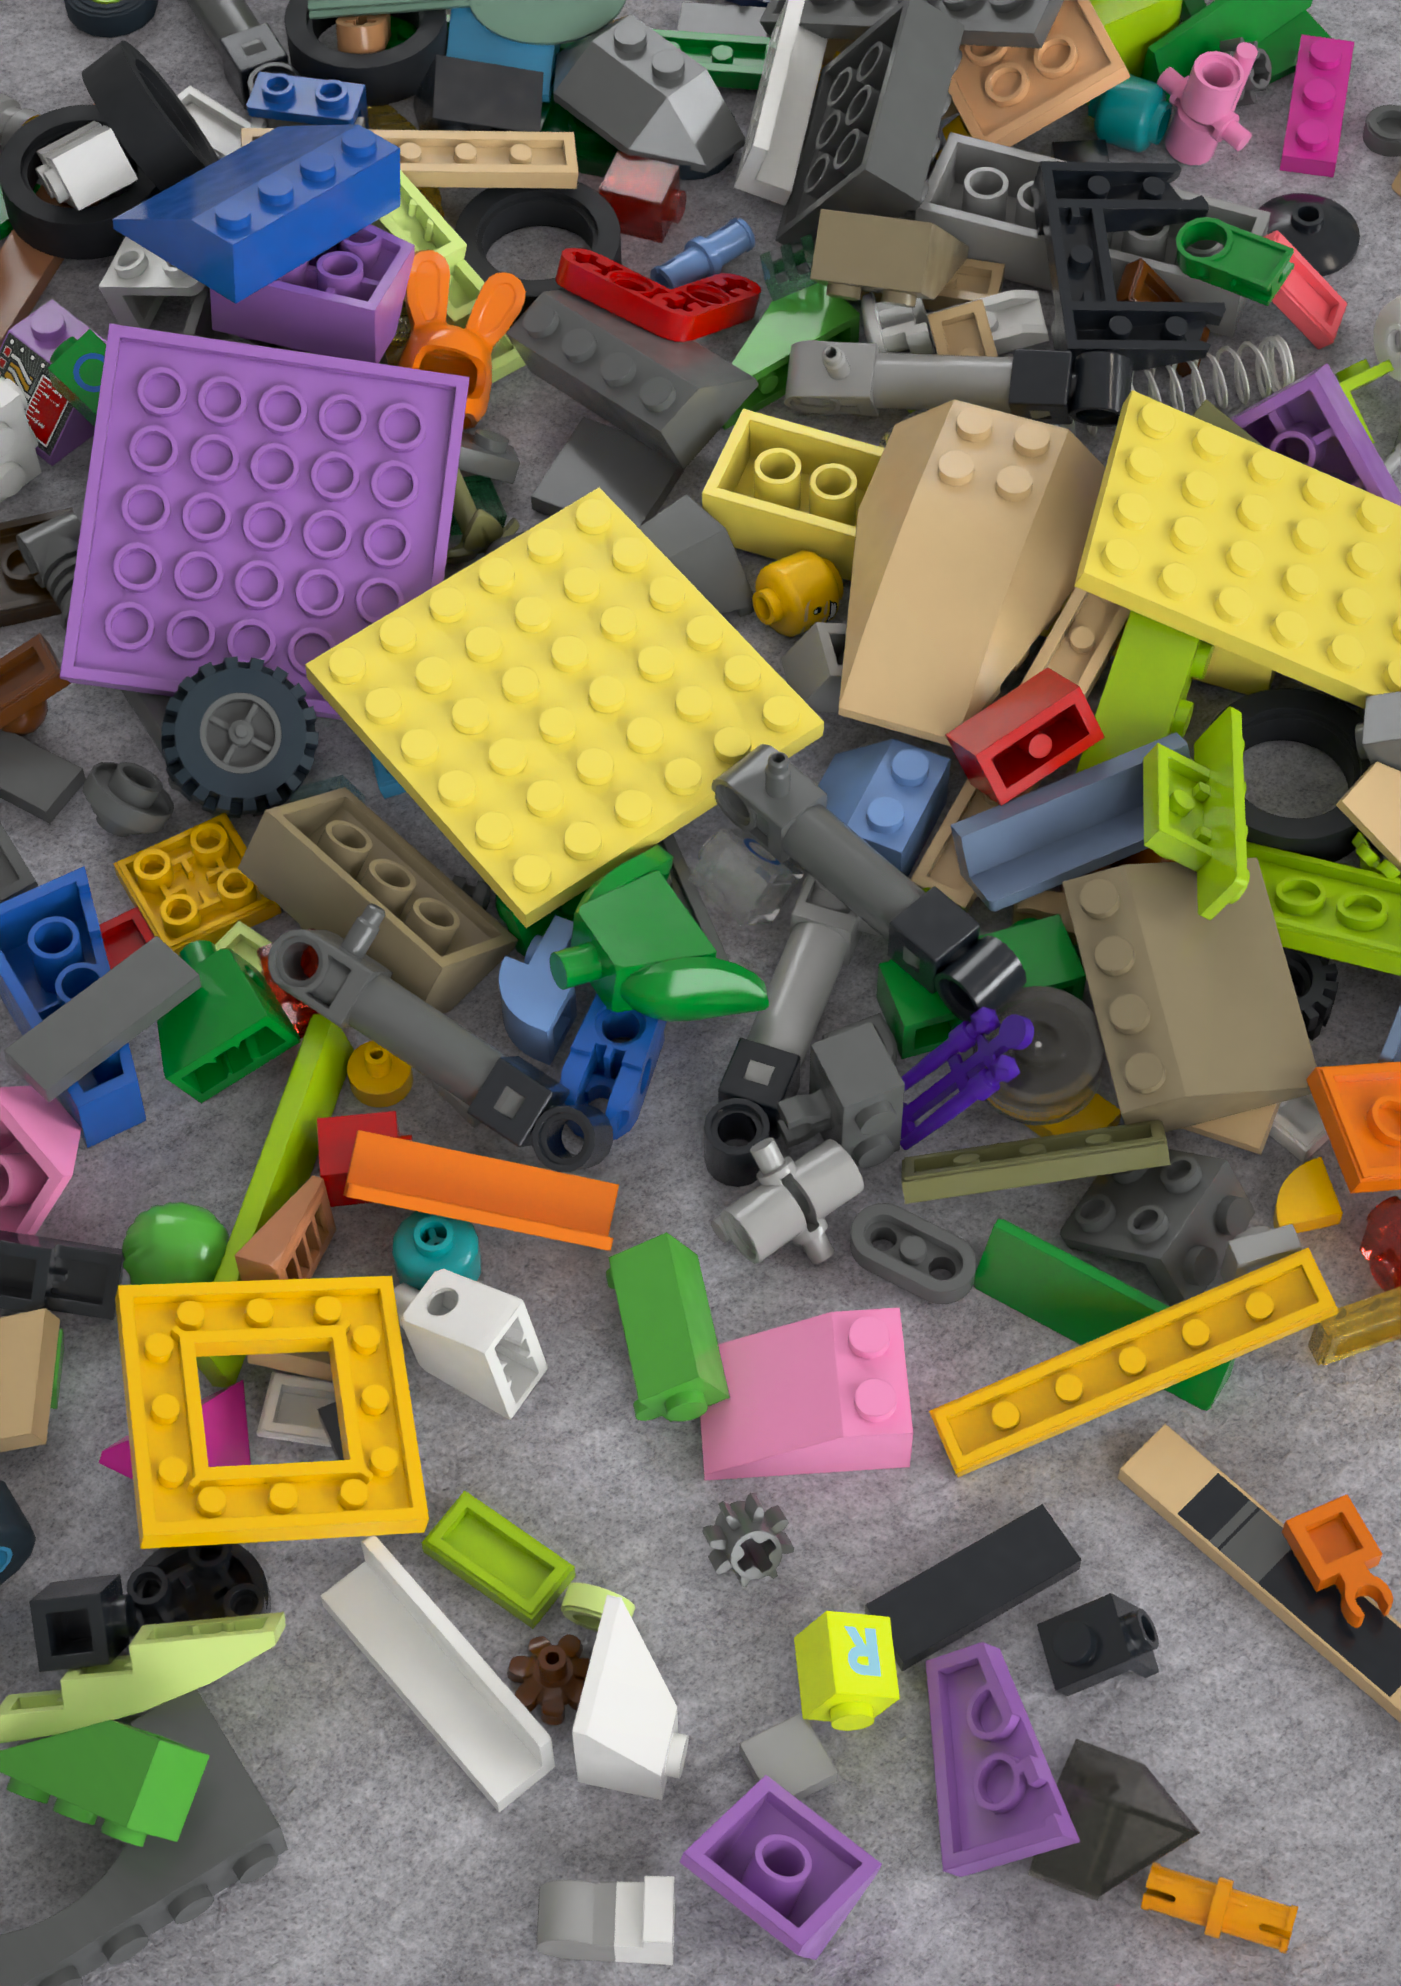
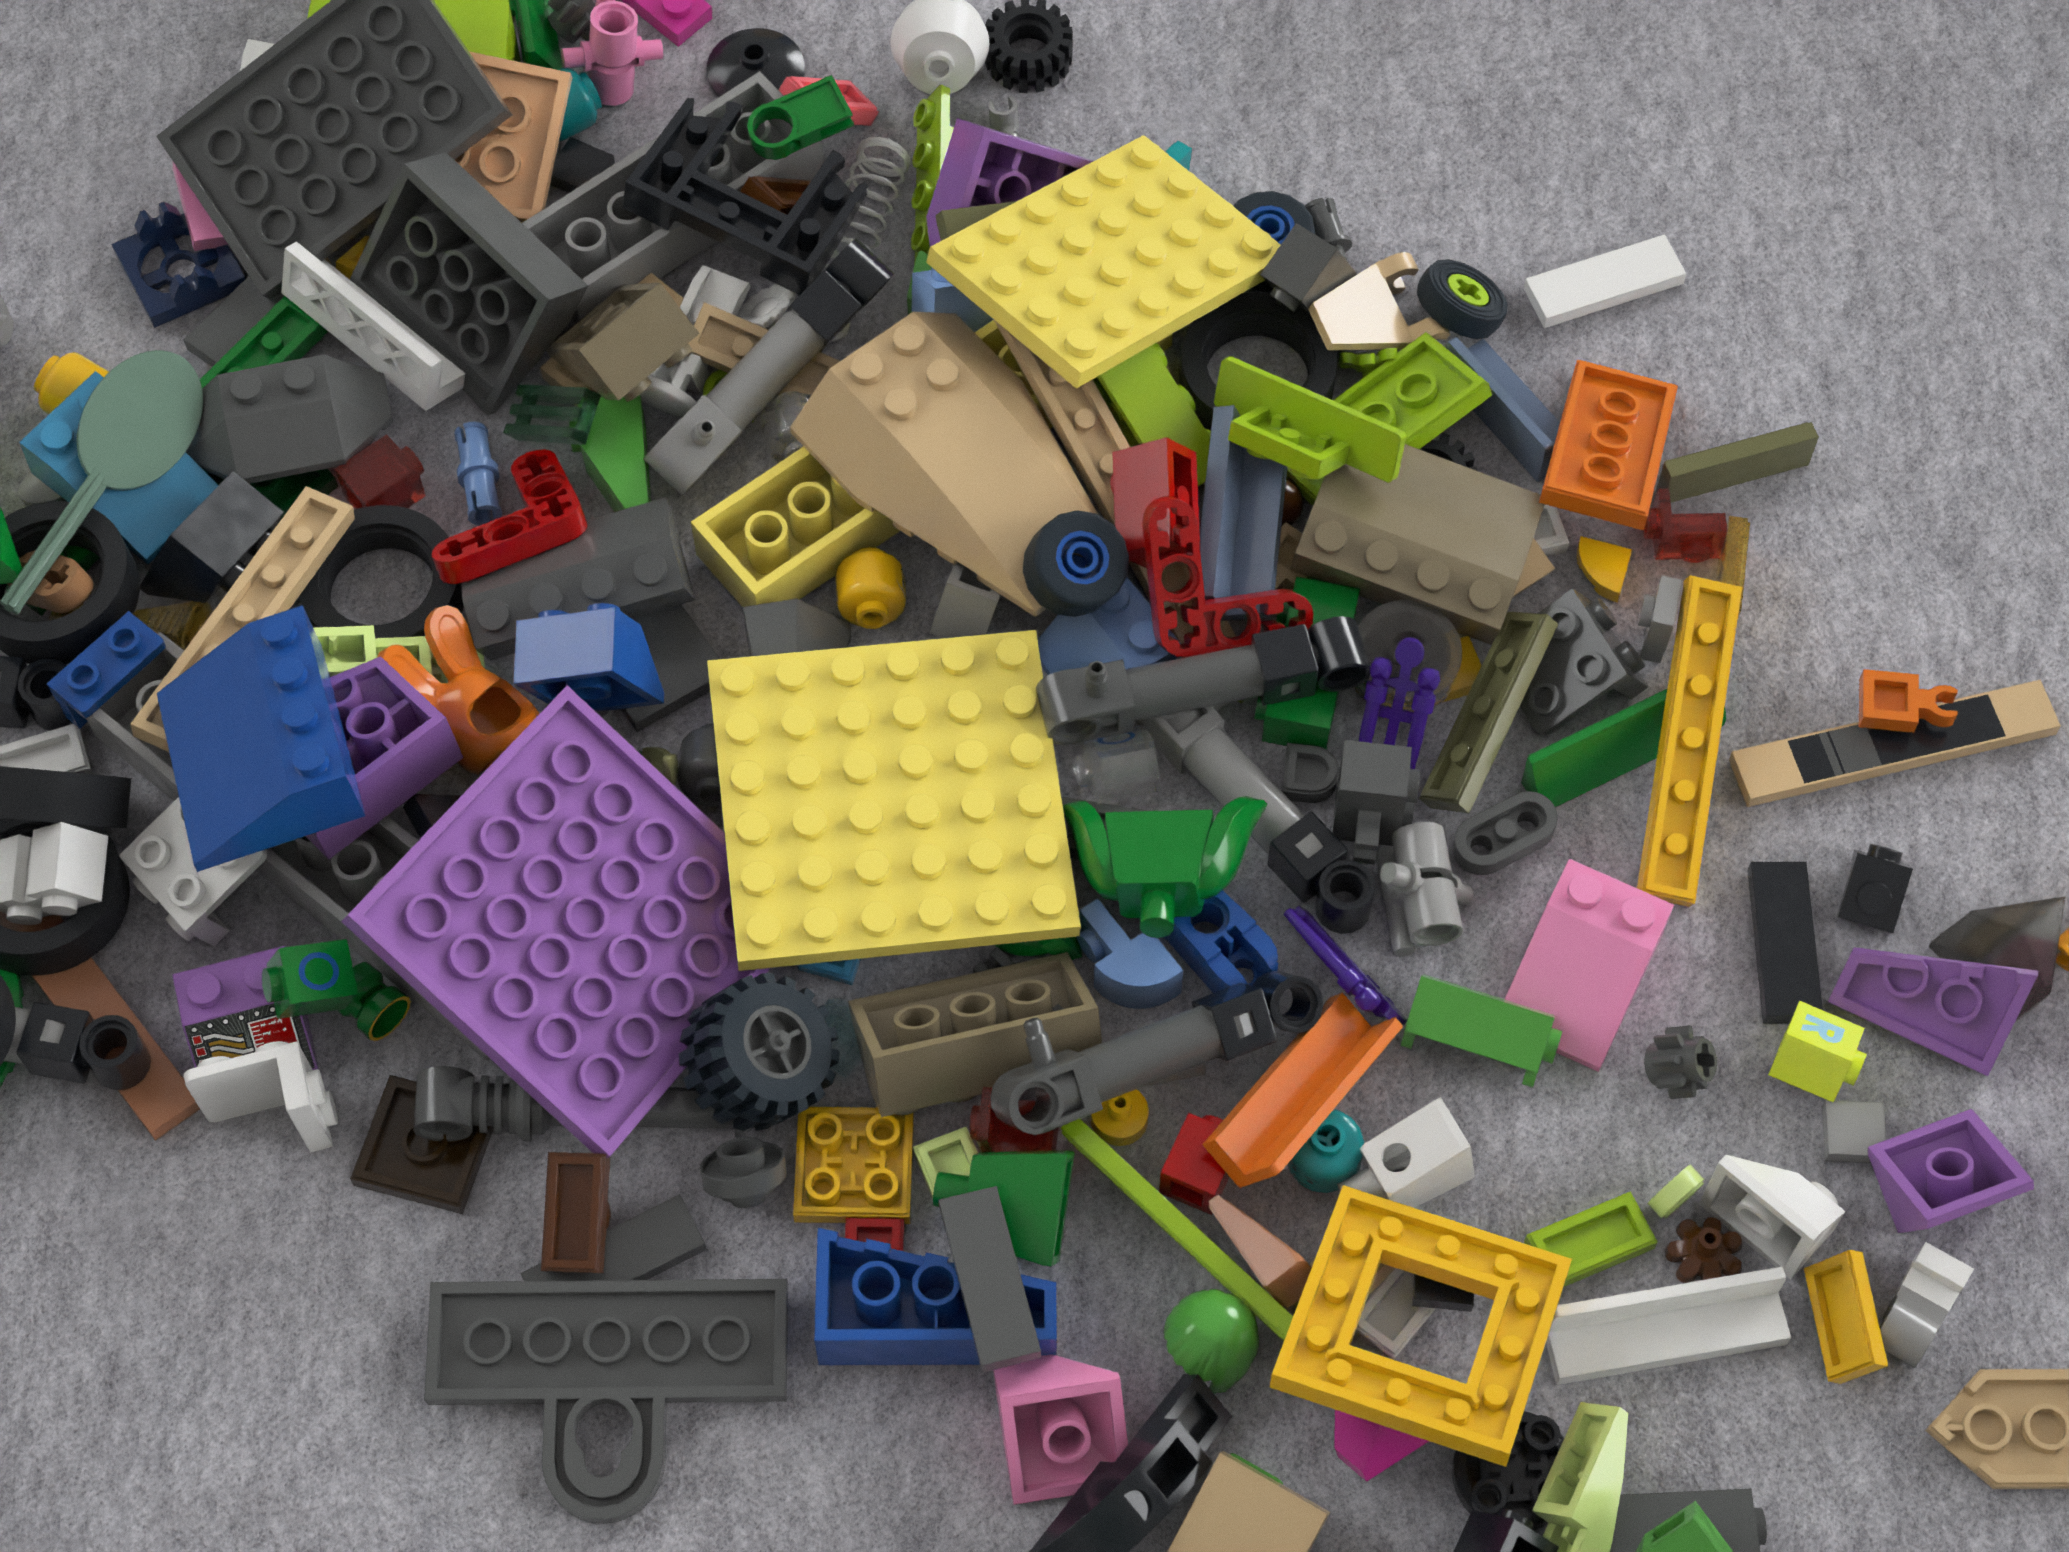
camera: 60 degrees left, 5 degrees up
none -> slope [513,603,664,711]
none -> black wheel [1023,510,1129,617]
none -> red beam [1142,496,1314,657]
none -> dark purple piece [1283,905,1407,1025]
none -> yellow tile [1803,1250,1888,1384]

